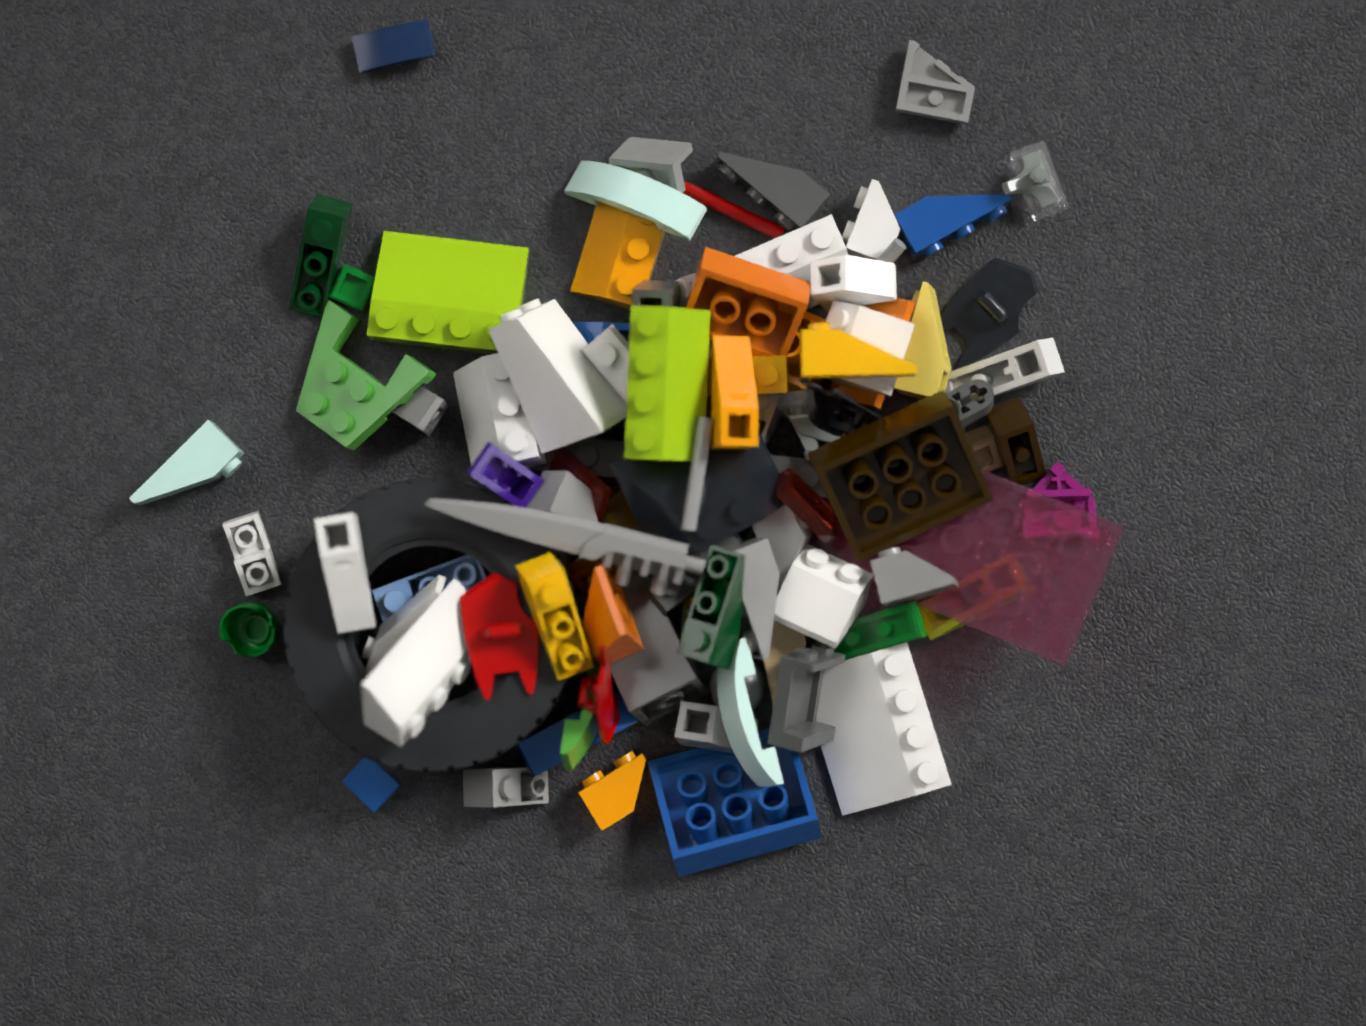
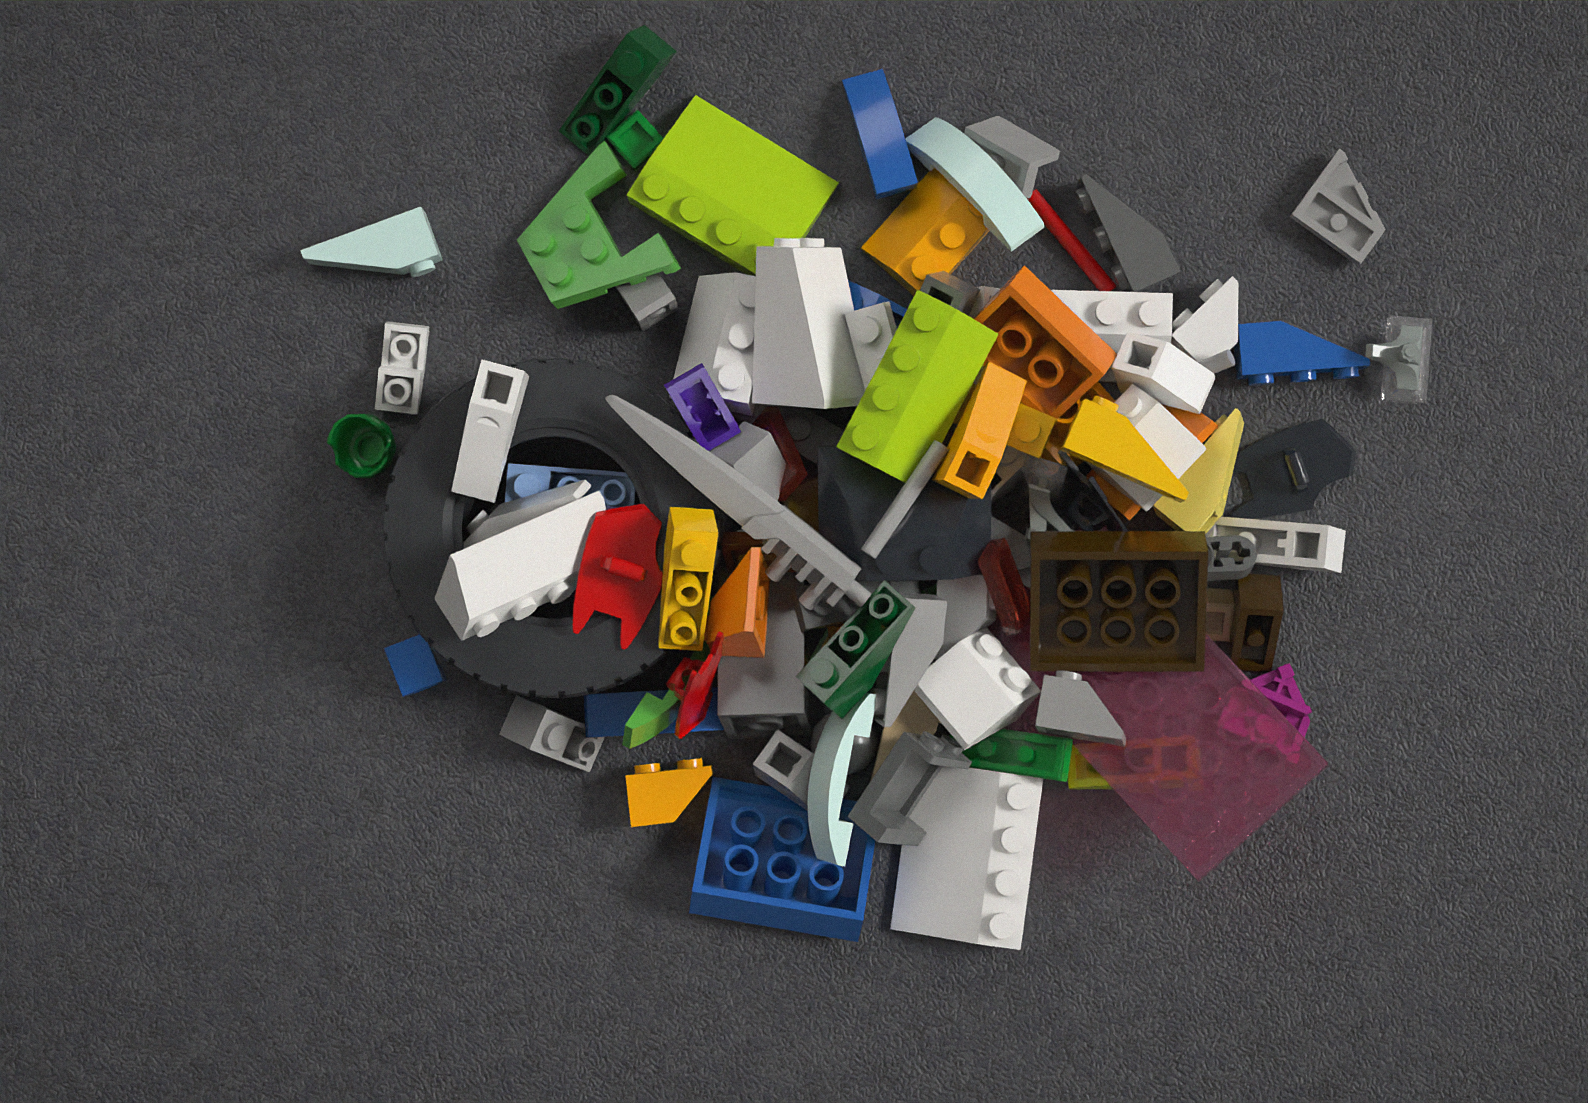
camera: 30 degrees right, 0 degrees up
none -> blue slope [842,69,918,199]

